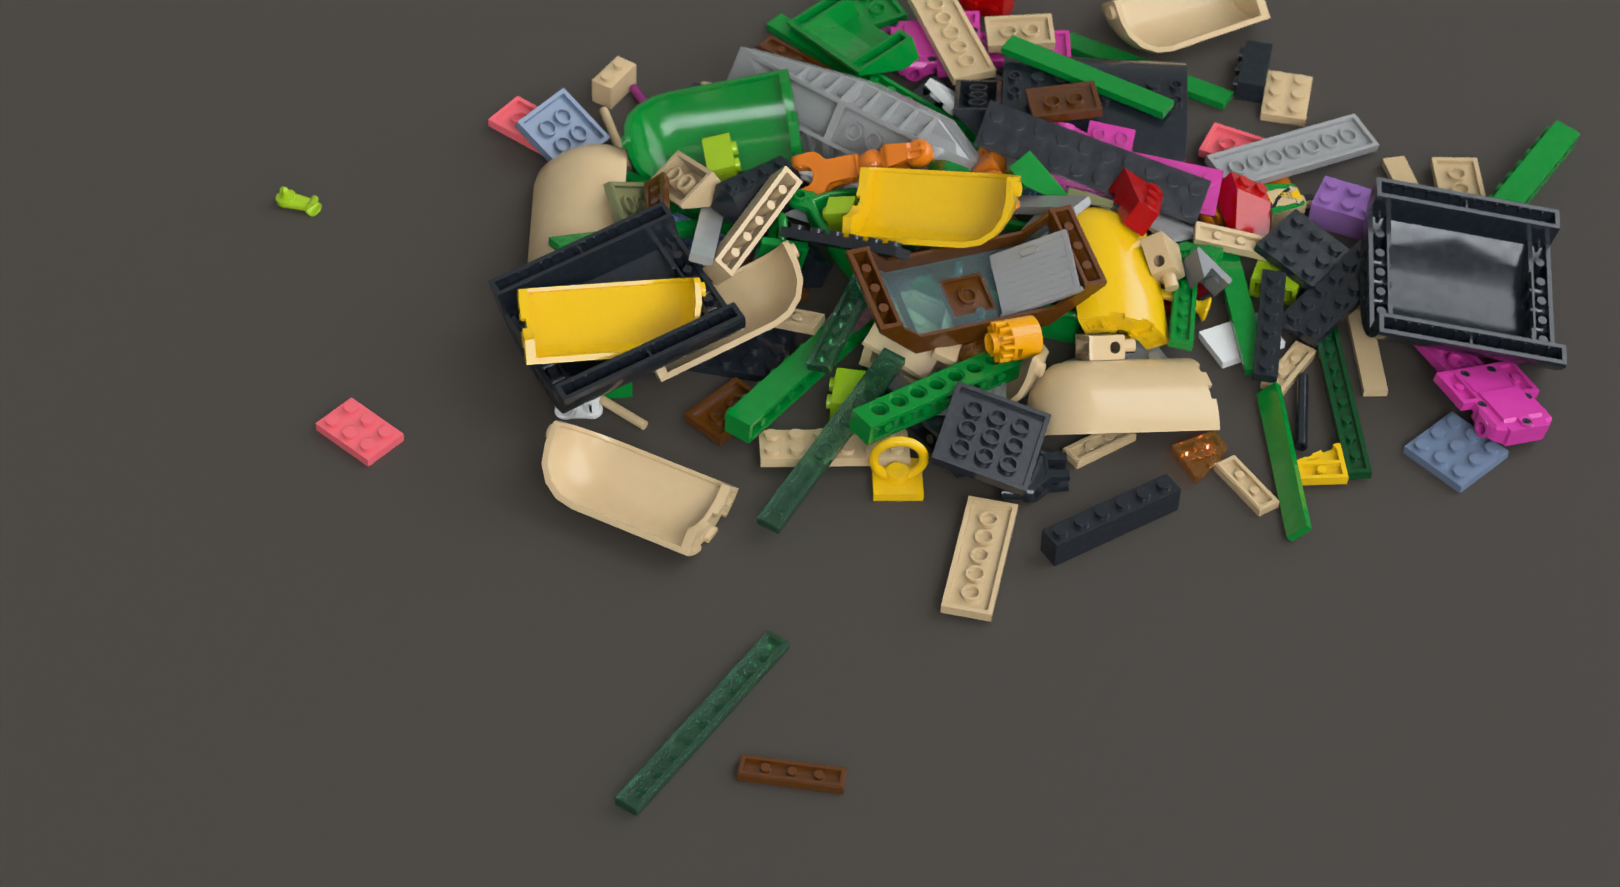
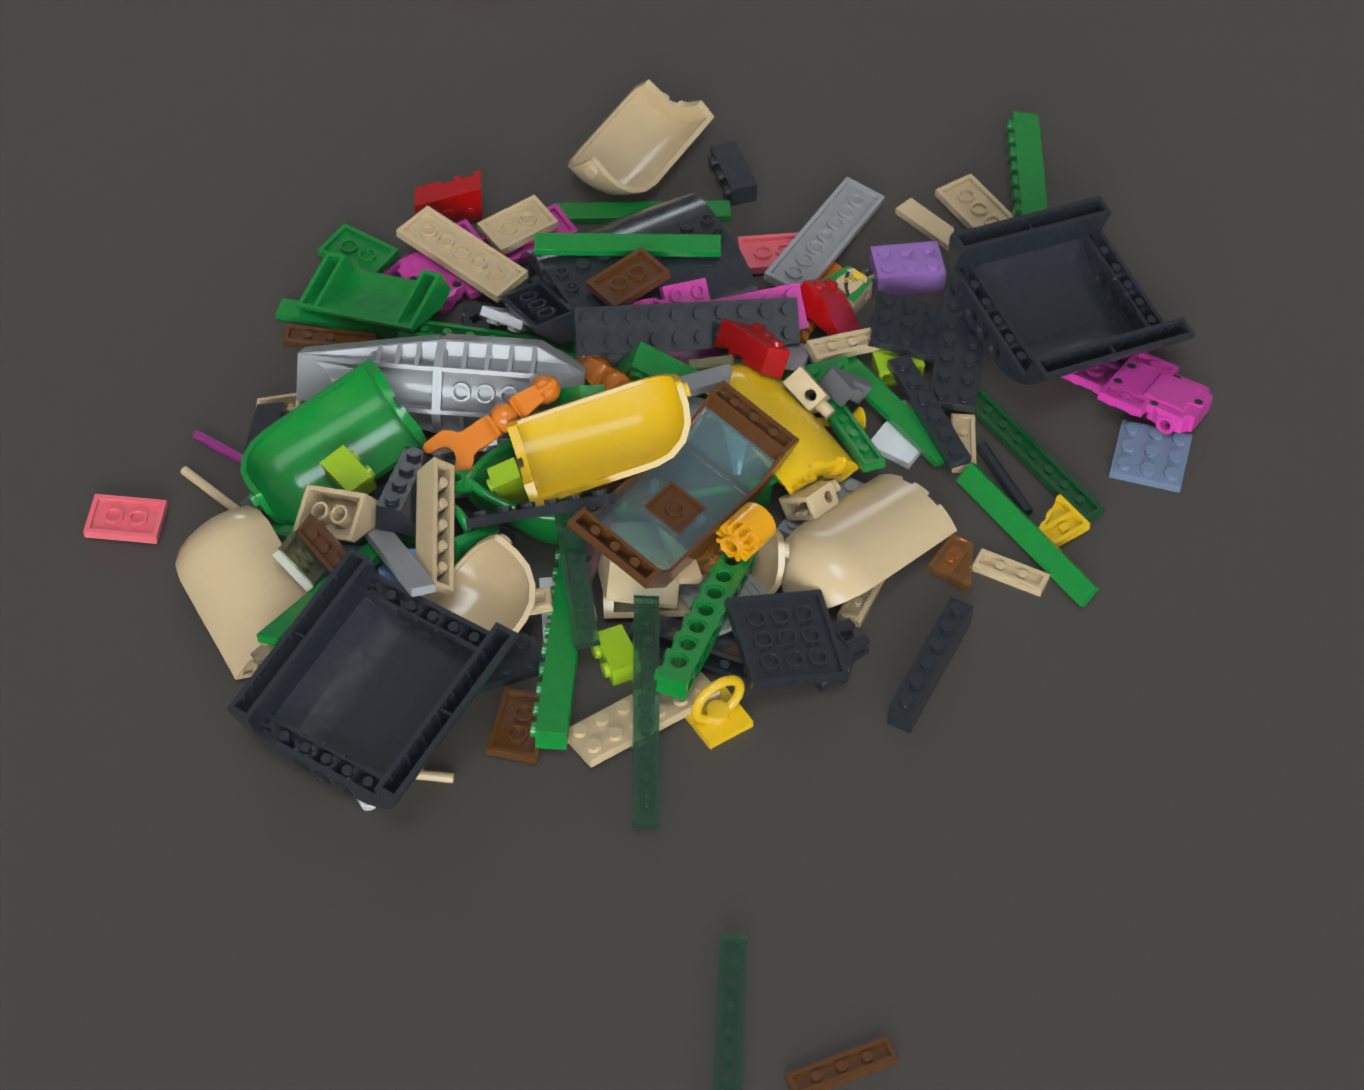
camera: 30 degrees left, 5 degrees up
coral plate [315,397,404,467] -> none
sand blue plate [515,88,610,162] -> none
yellow panel [517,277,706,365] -> none
tan panel [541,420,739,556] -> none
tan brick [592,56,636,109] -> none
tan plate [940,496,1018,622] -> none
light grey piece [989,229,1084,317] -> none
tan plate [1260,70,1313,127] -> none
tan tile [1346,306,1388,397] -> none

